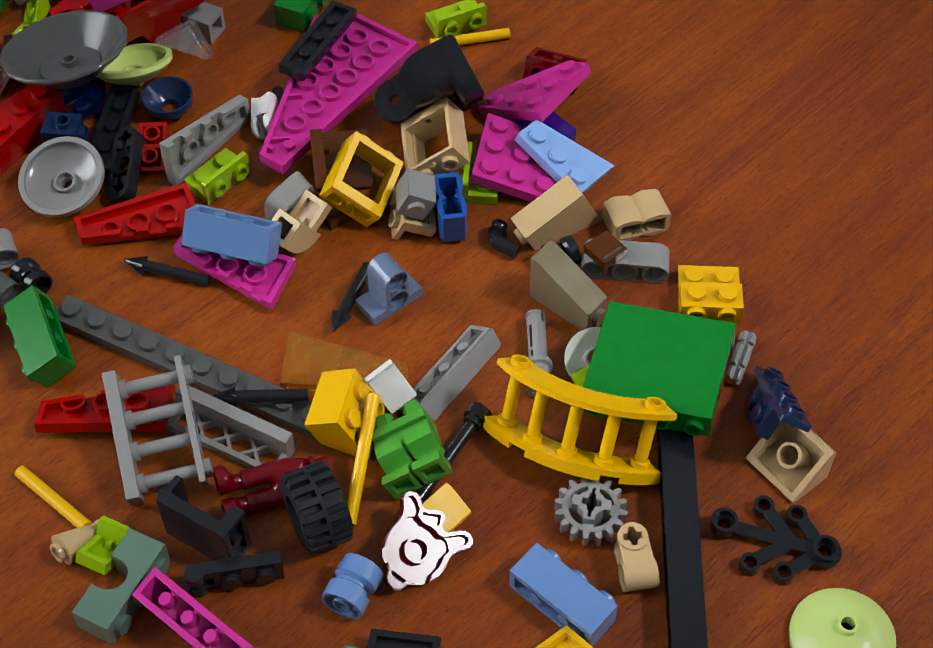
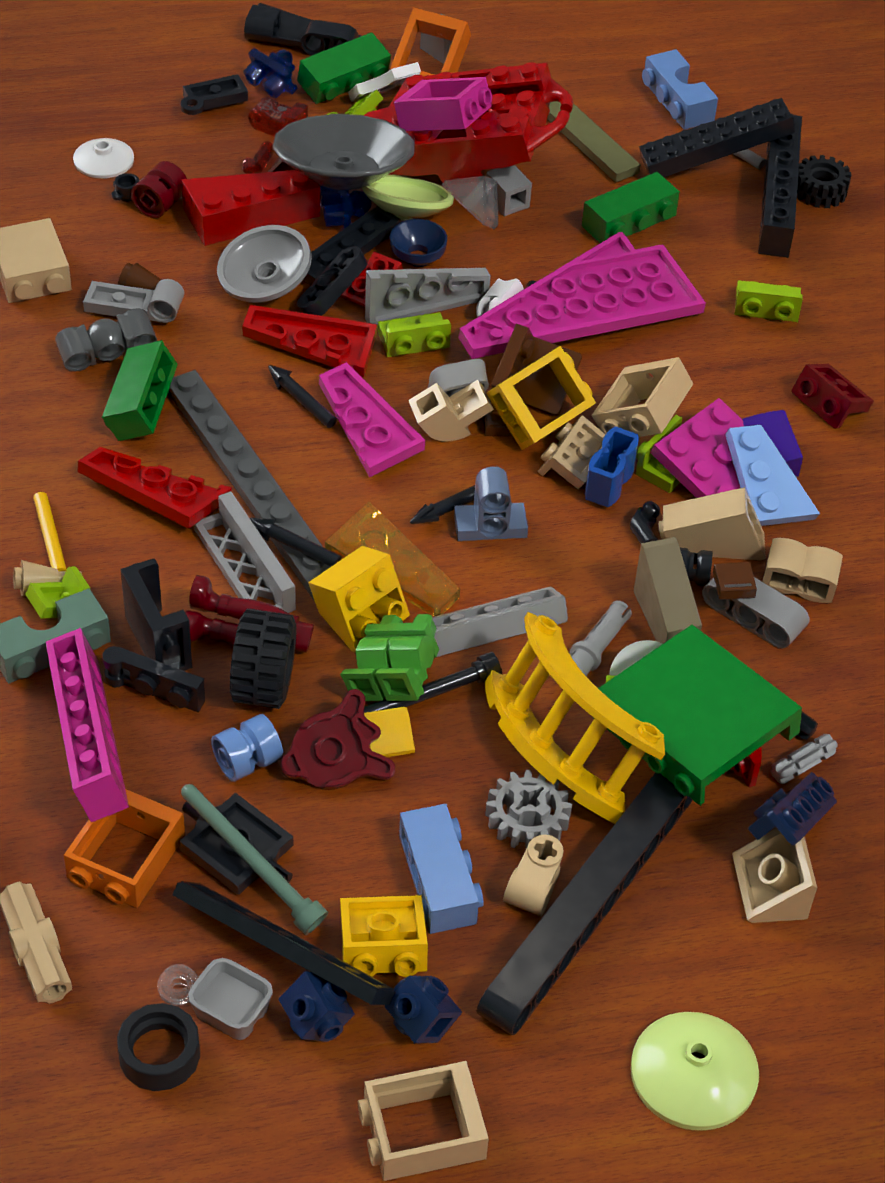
camera: 30 degrees right, 5 degrees down
black wheel [10,257,53,294] -> none
dark blue brick [40,112,89,143] -> none
light grey fence [102,355,214,506] -> none
medium blue brick [181,204,282,266] -> none
black plate [279,1,357,81] -> none
yellow piece [347,393,380,525] -> none
white bracket [364,359,417,414] -> none
black piece [373,34,484,124] -> none
light grey brick [396,168,436,221] -> none
yellow bar [429,28,511,46] -> none
dark pink plate [477,60,592,122] -> none
yellow plate [677,265,744,323] -> none
black plant [710,496,842,586] -> none

